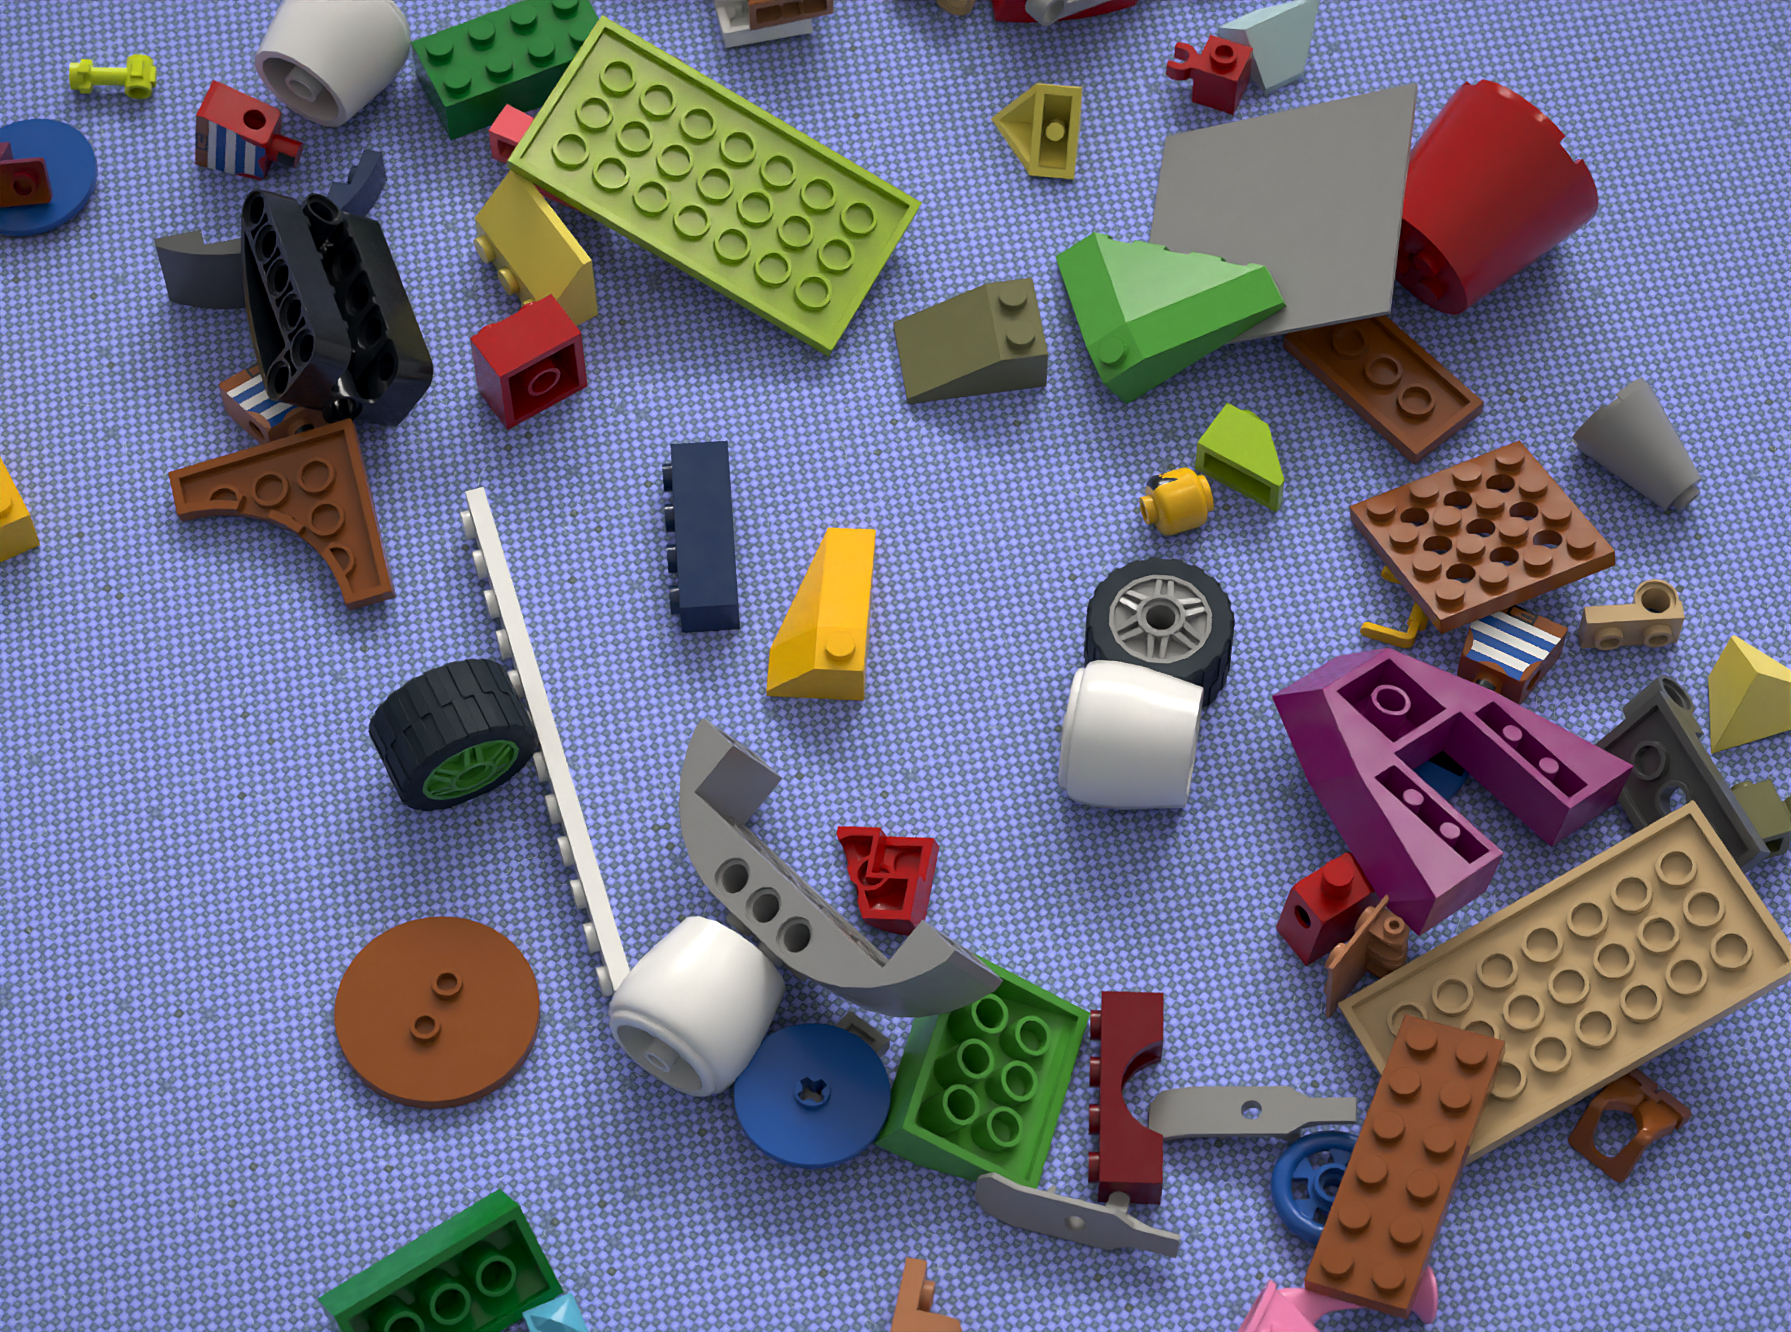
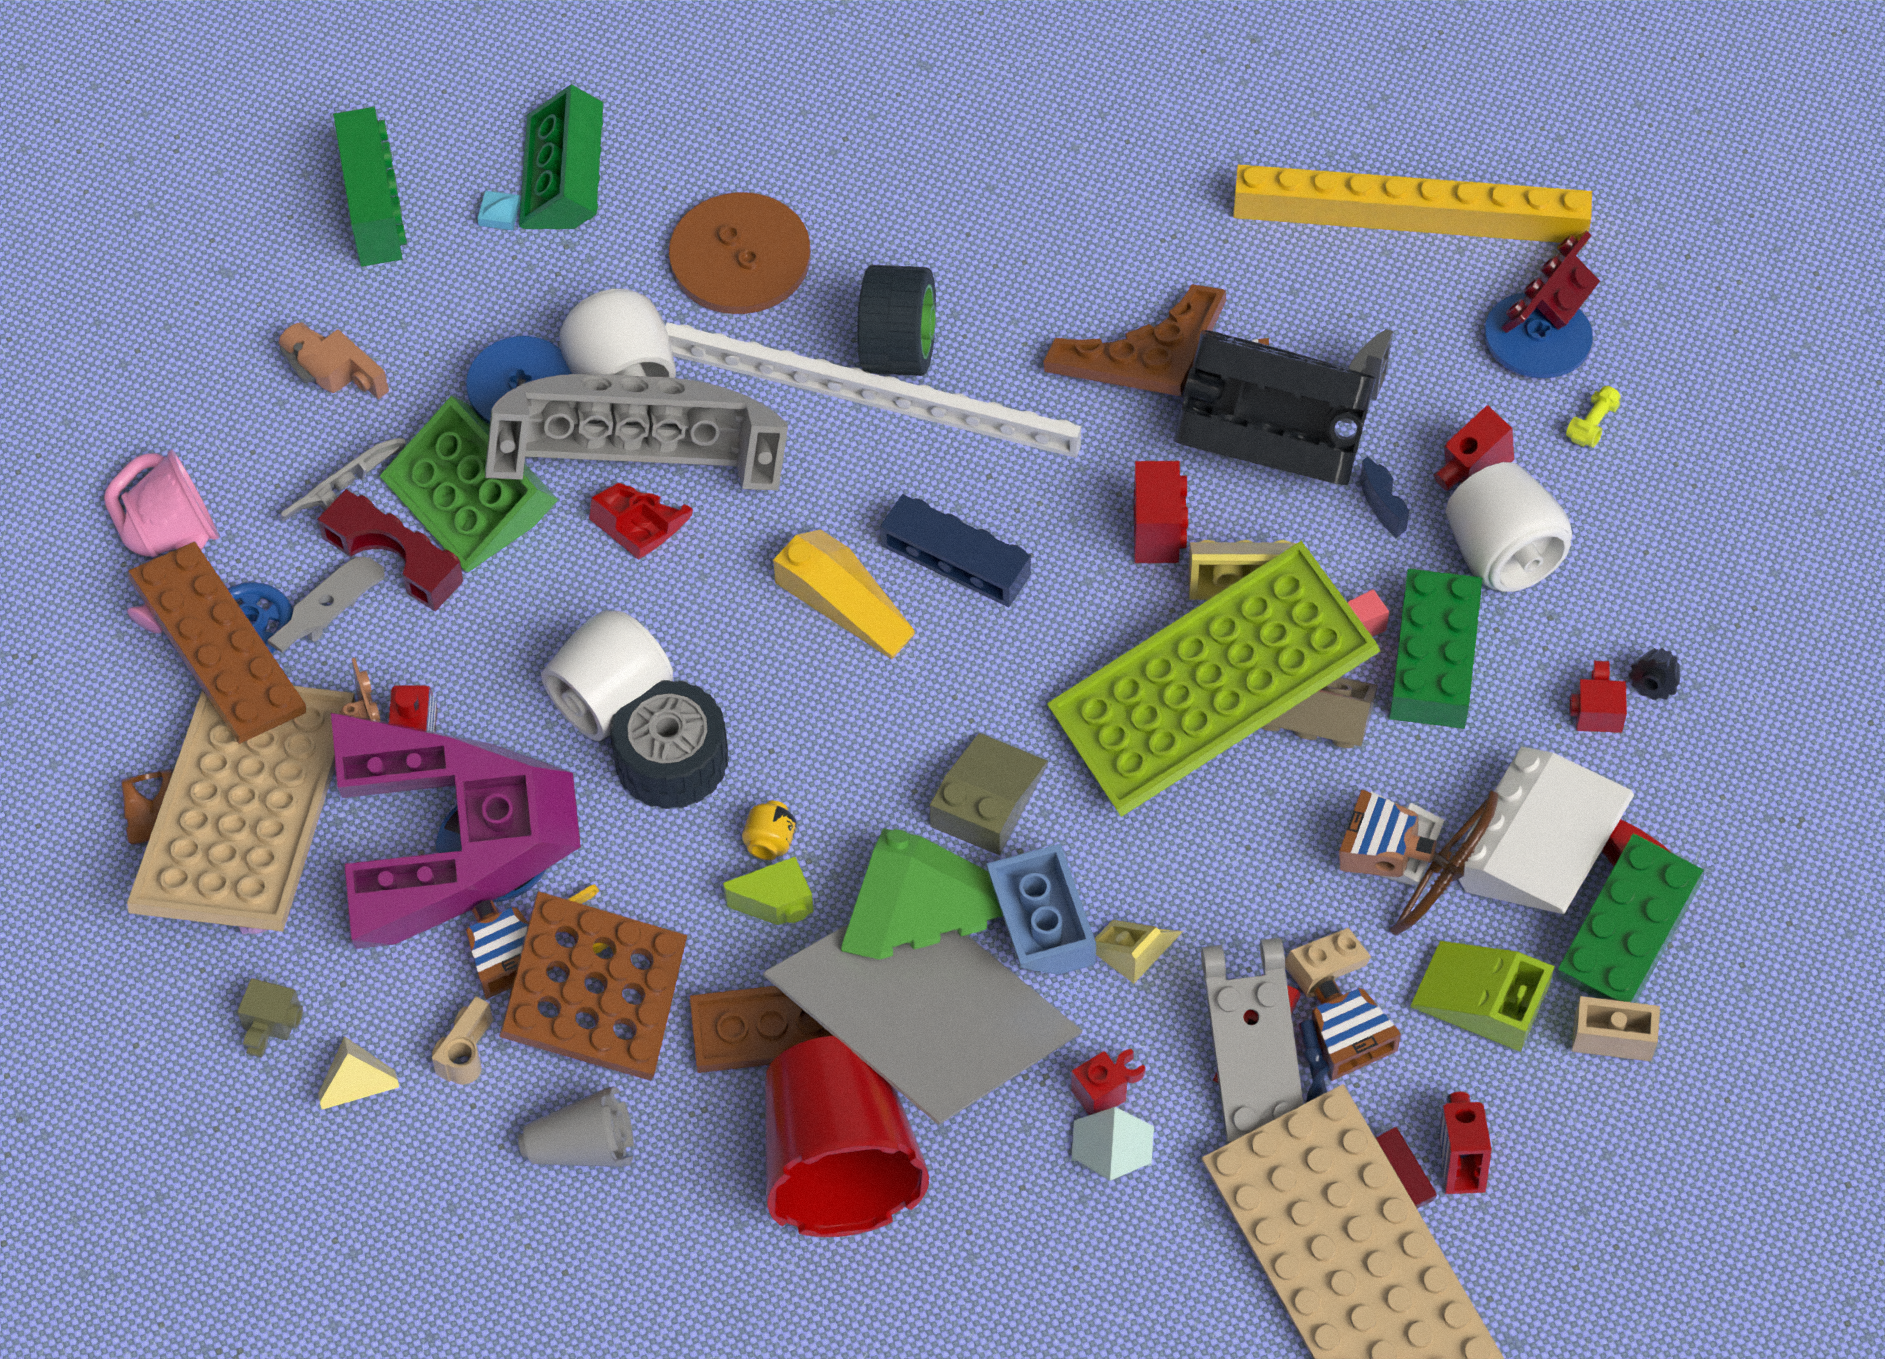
camera: 125 degrees right, 0 degrees up
dark grey hinge [1595,674,1771,874] -> none
none -> medium blue slope [986,843,1096,975]

